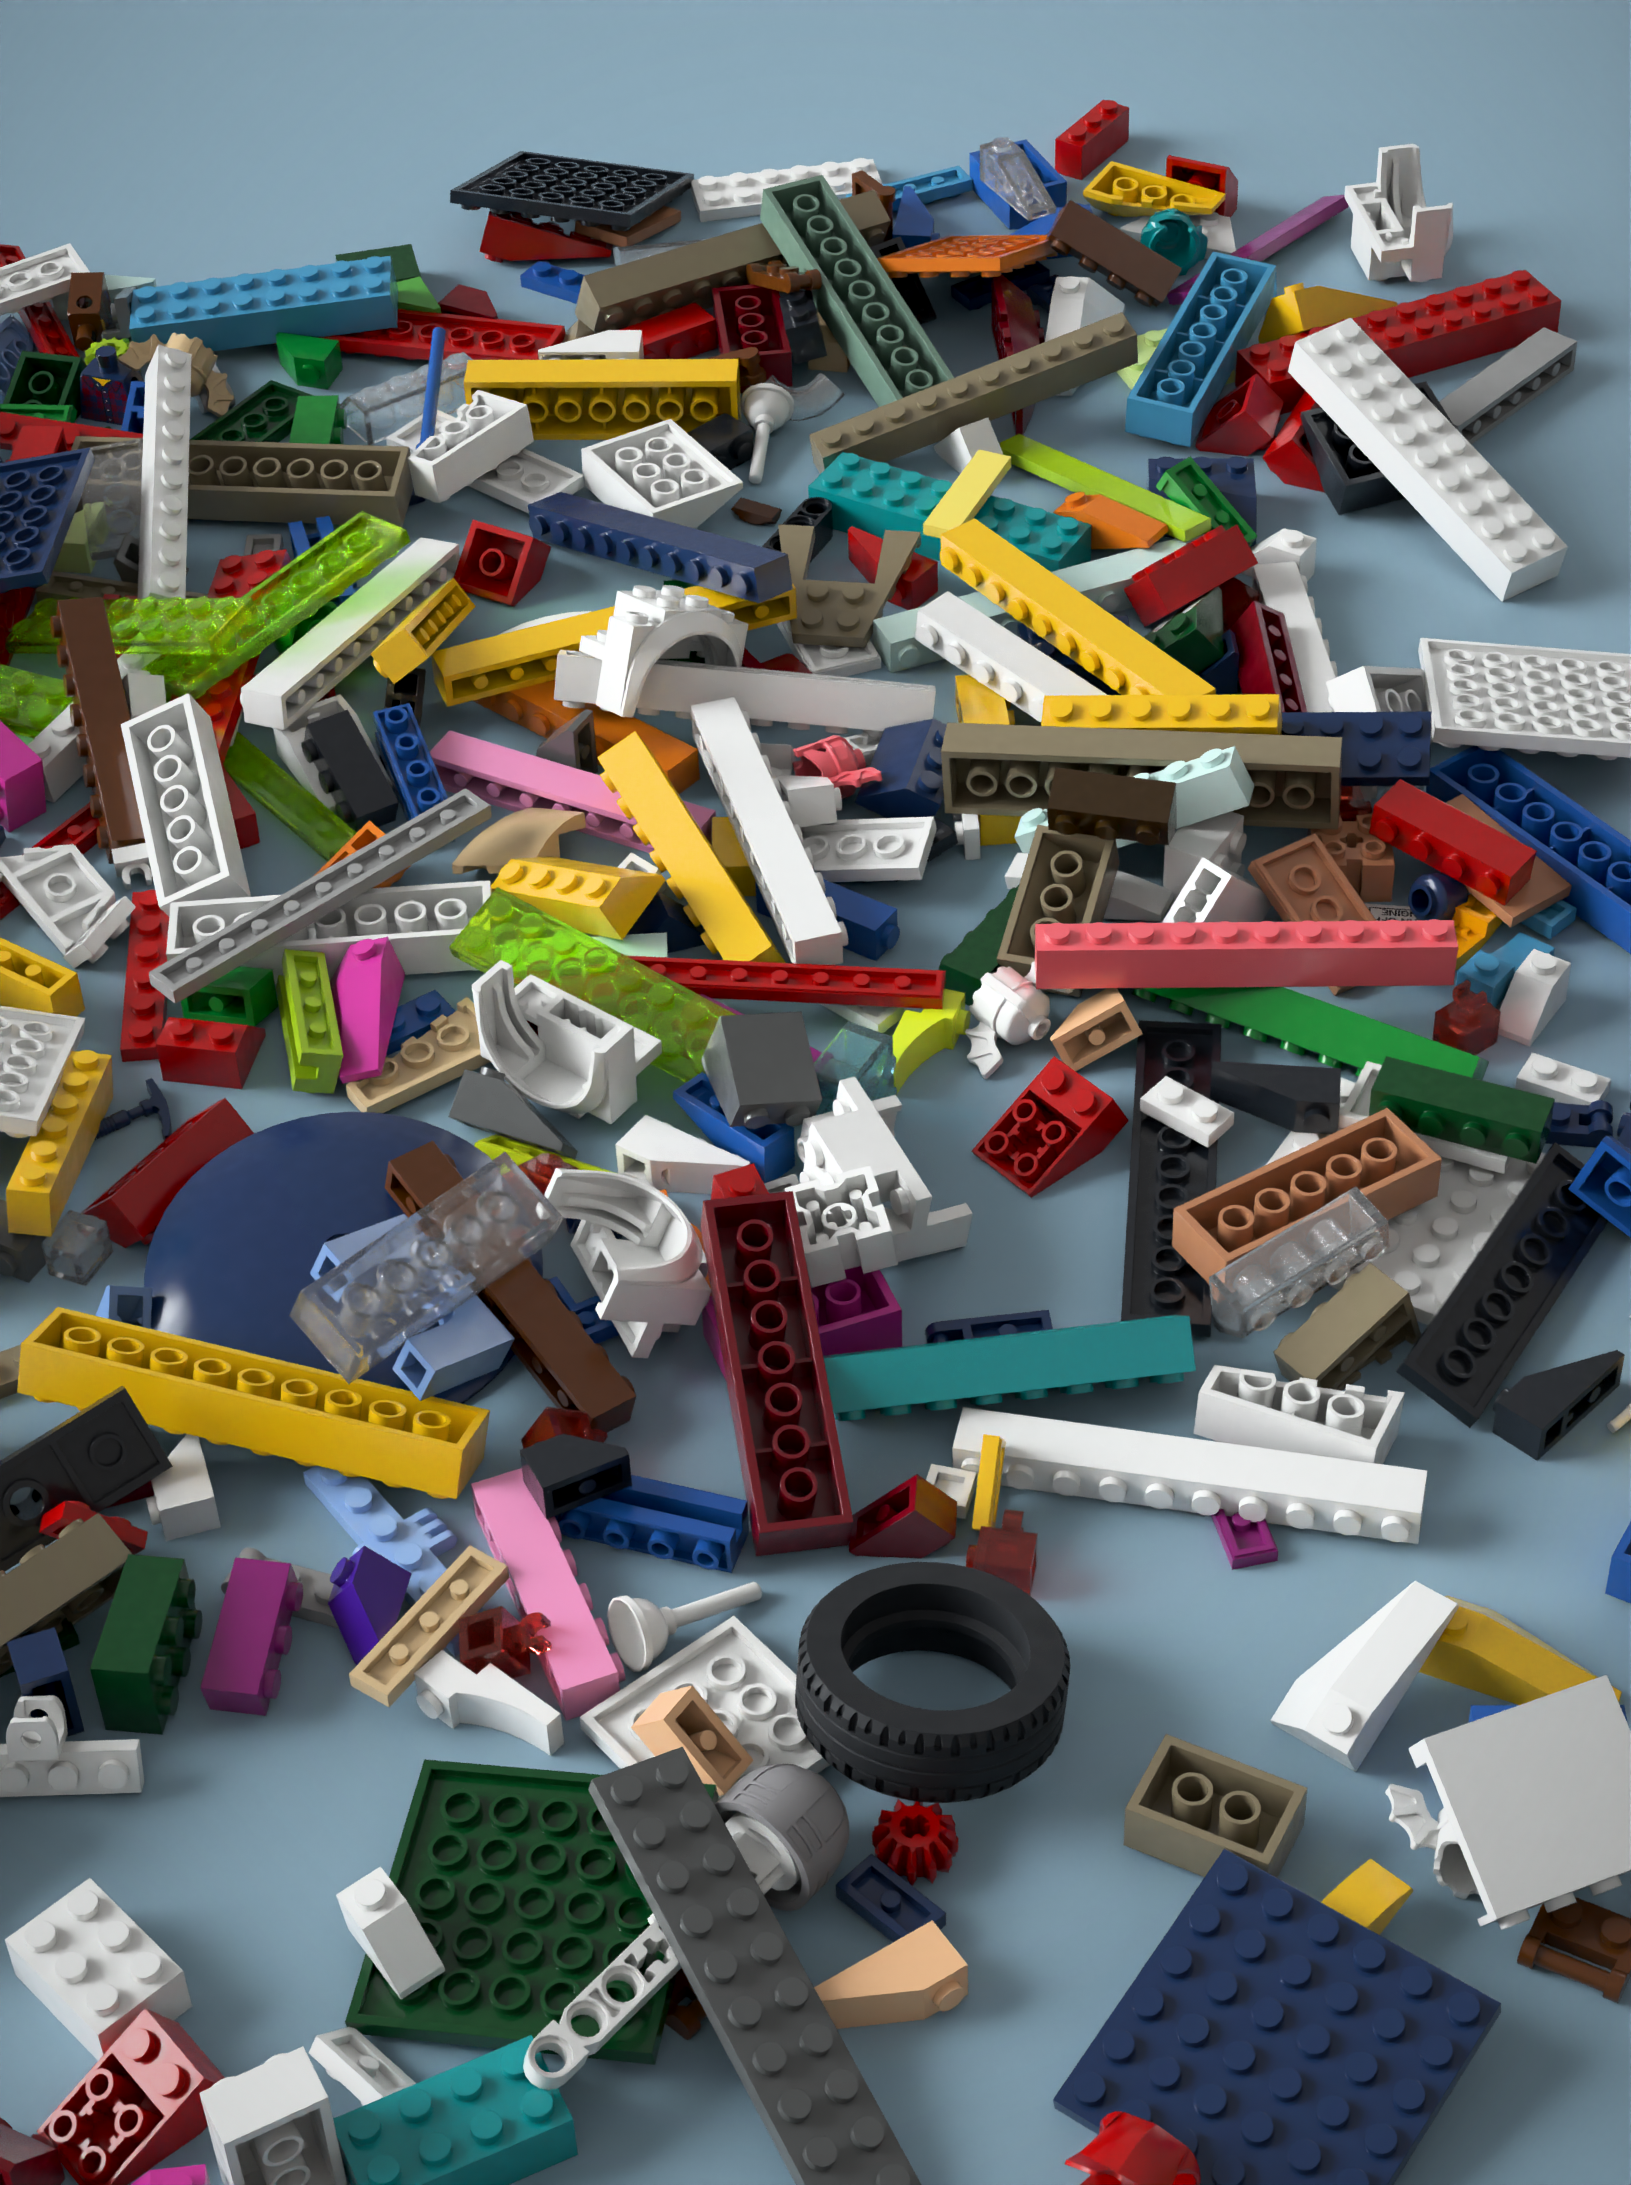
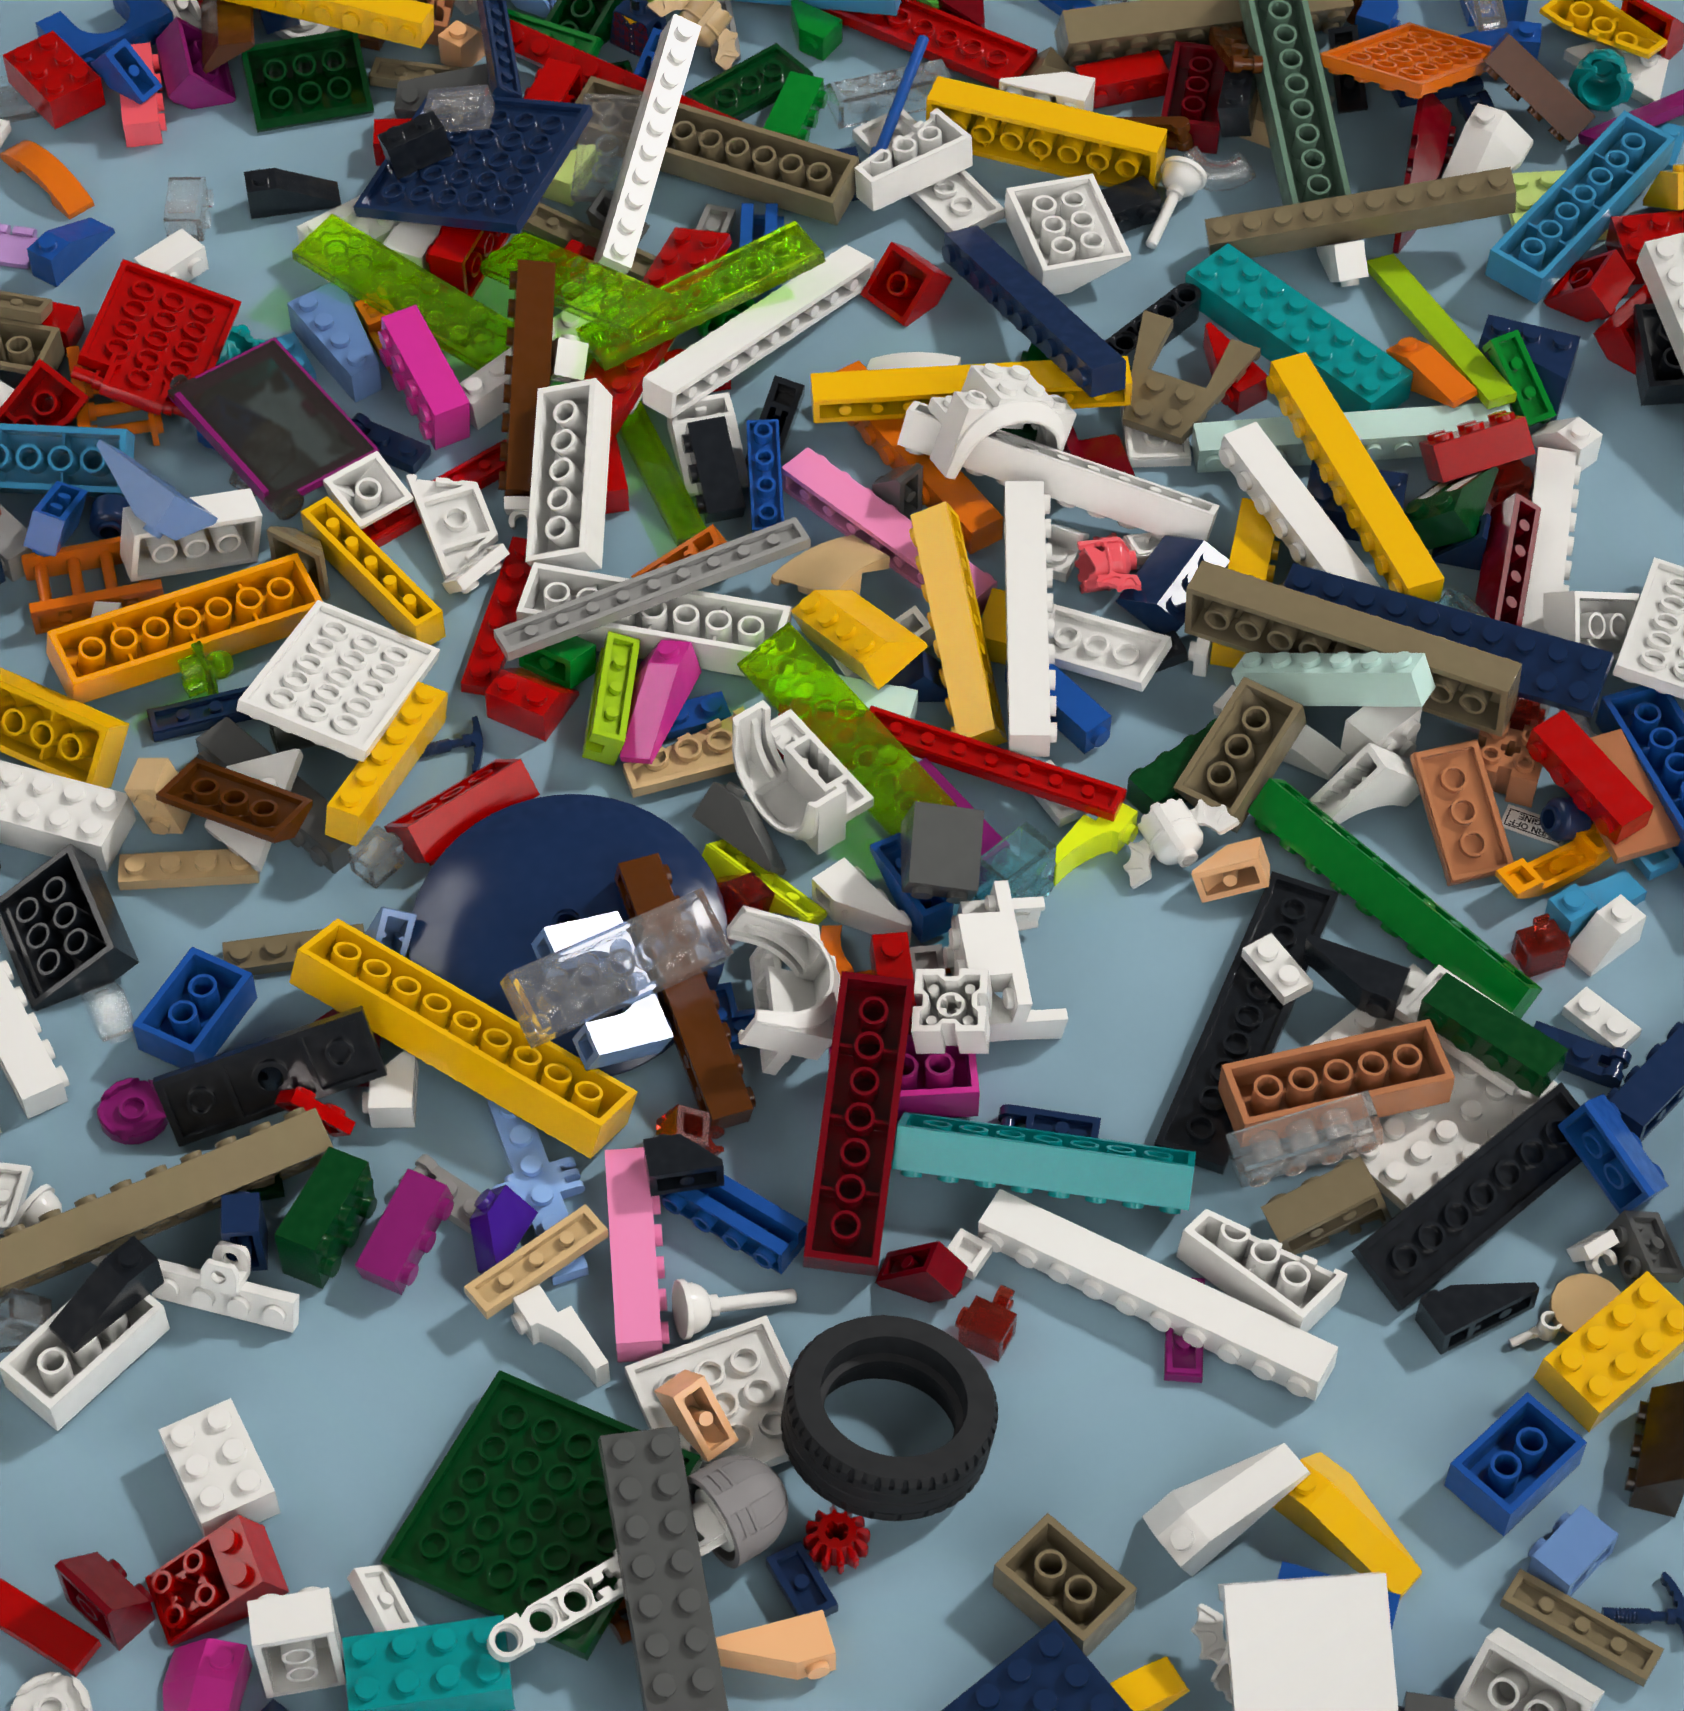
camera: 15 degrees right, 10 degrees up
white slope [336,1866,445,1999] -> none
yellow brick [370,578,476,684] -> none
clear red brick [459,1606,552,1679] -> none
reddish brown piece [731,497,782,525] -> none
white slope [776,775,842,827] -> none
light yellow tile [923,449,1011,539] -> none
red slope [971,1056,1129,1198] -> none
yellow tile [972,1434,1006,1533] -> none
coral brick [1035,919,1458,989] -> none
yellow brick [1041,694,1282,735] -> none
dark brown slope [1047,768,1177,845] -> none

